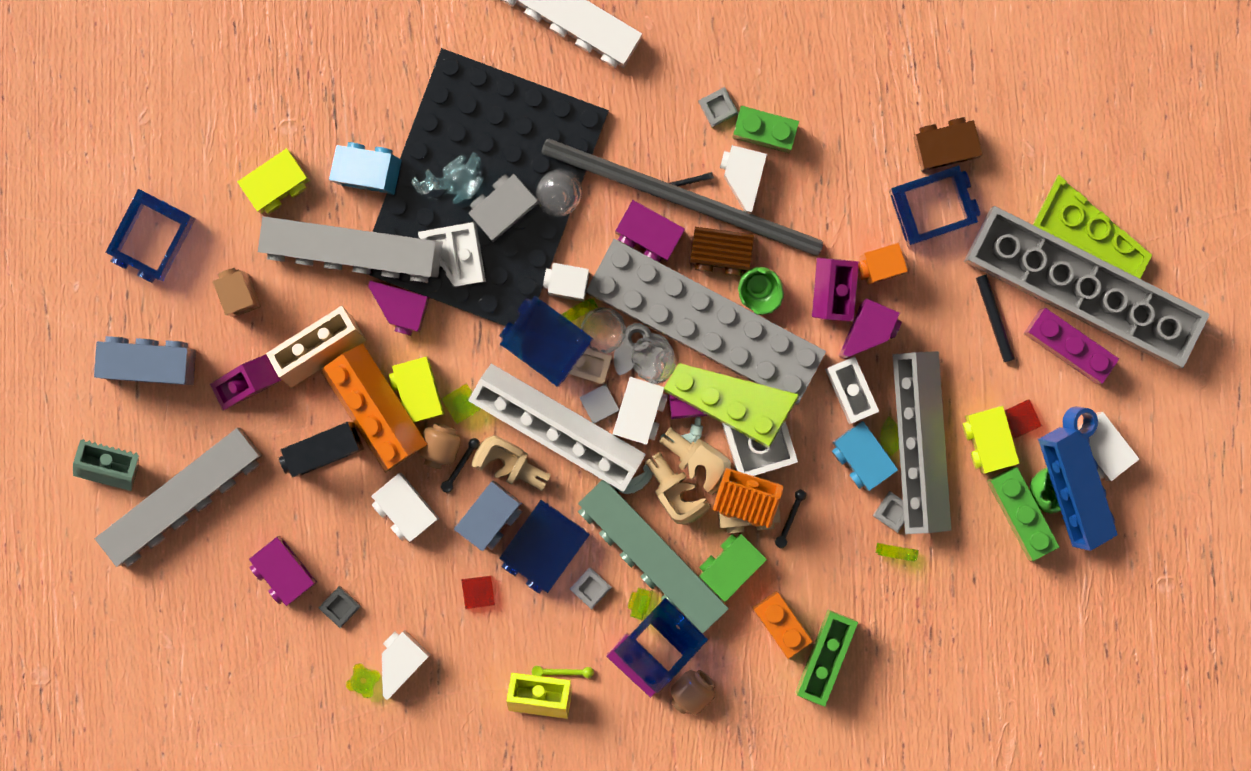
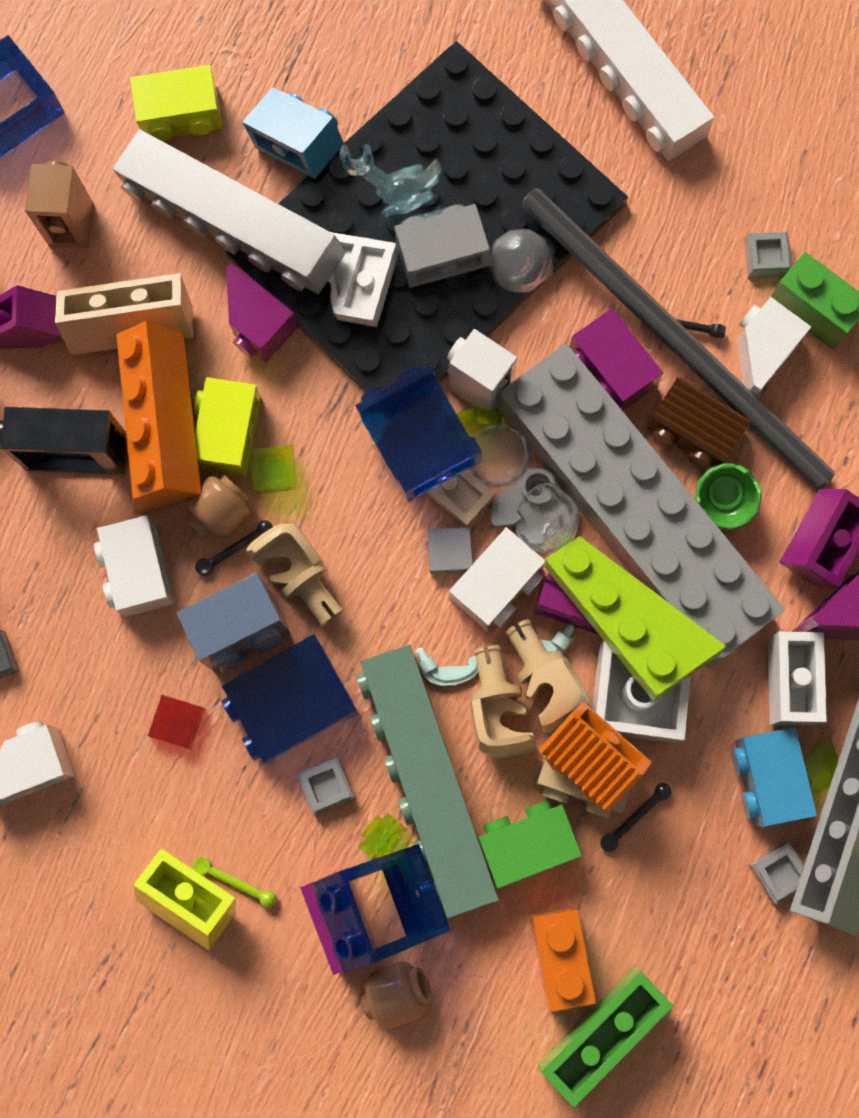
camera: 30 degrees right, 10 degrees down
white brick [468,363,646,492] -> none
clear neon green tile [875,543,919,561] -> none

